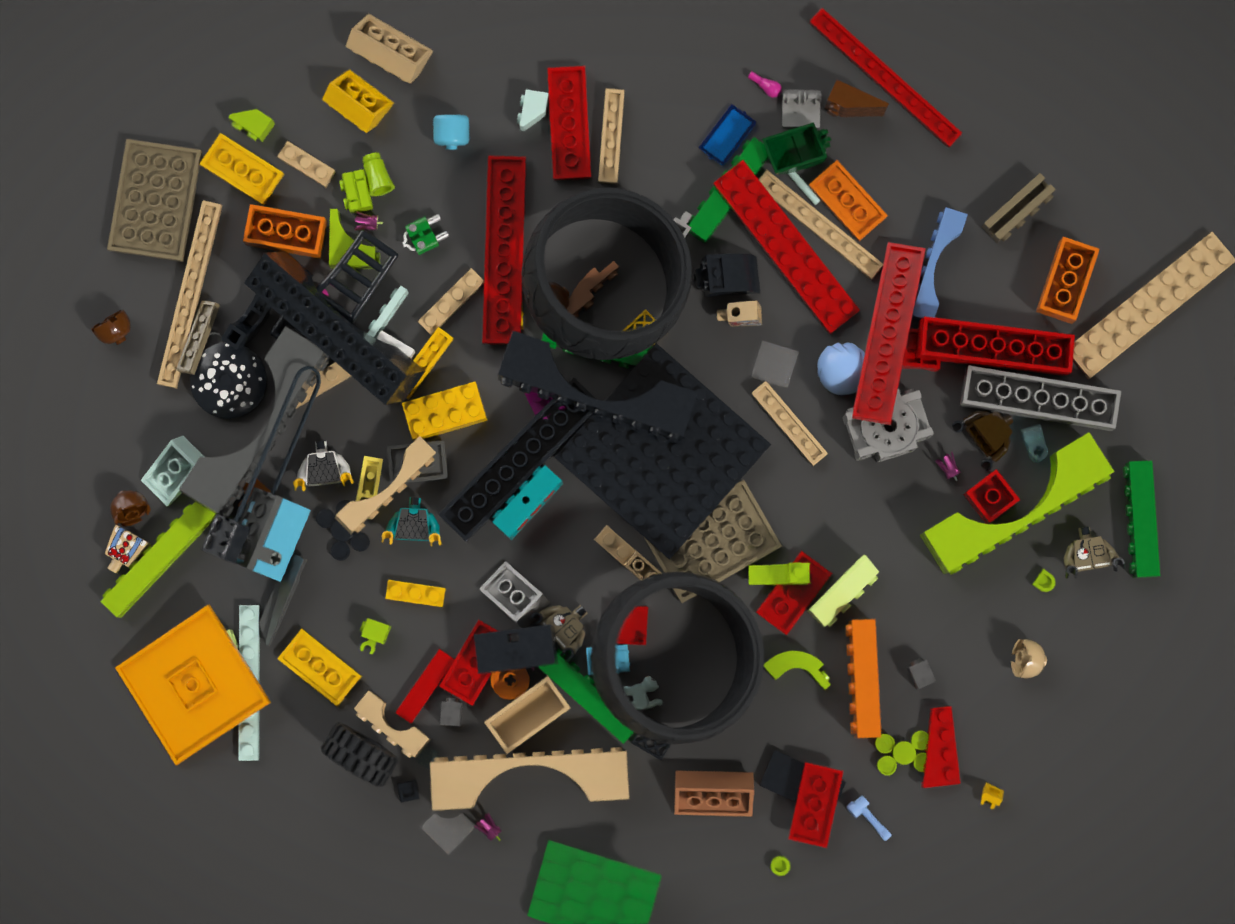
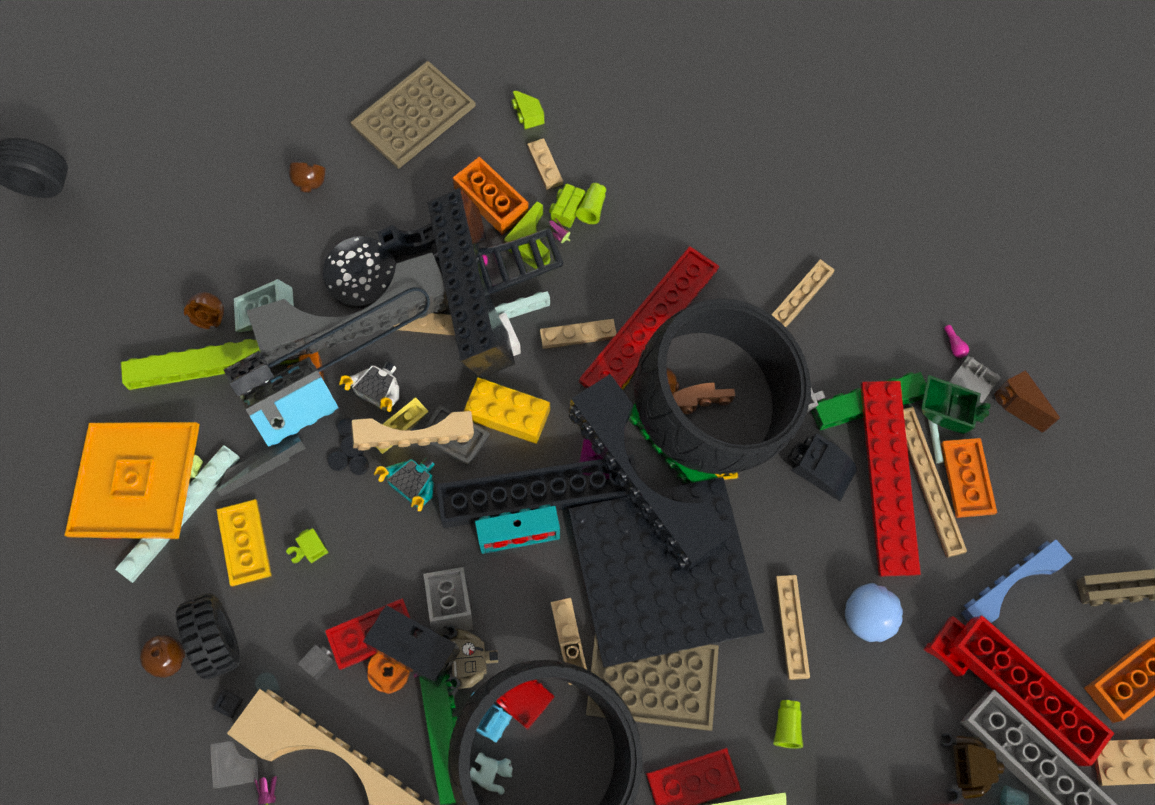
camera: 30 degrees right, 15 degrees down
torso [105,525,151,574] -> none
tan plate [157,201,222,389] -> none
dark tan tile [176,300,220,375] -> none
yellow plate [200,133,284,206] -> none
yellow slope [322,69,394,133] -> none
tan slope [346,14,433,84] -> none
tan arch [354,691,431,758] -> none
yellow plate [385,580,446,607] -> none
red tile [395,649,455,724] -> none
green piece [402,214,449,255] -> none
yellow plate [407,327,454,400] -> none
medium azure head [433,115,469,150] -> none
tan piece [485,676,571,754] -> none
light aqua slope [517,89,549,131] -> none
red plate [547,66,591,181] -> none
clear blue piece [699,104,757,166] -> none
tan torso [717,301,762,326] -> none
lime arch [748,563,809,585] -> none
clear tile [751,341,799,388] -> none
red plate [809,8,962,148] -> none
light grey piece [842,389,934,463] -> none
red plate [852,242,926,425] -> none
flat silver piece [935,451,960,481] -> none
none -> reddish brown cylinder [140,635,185,678]
none -> lime plant [773,700,803,748]

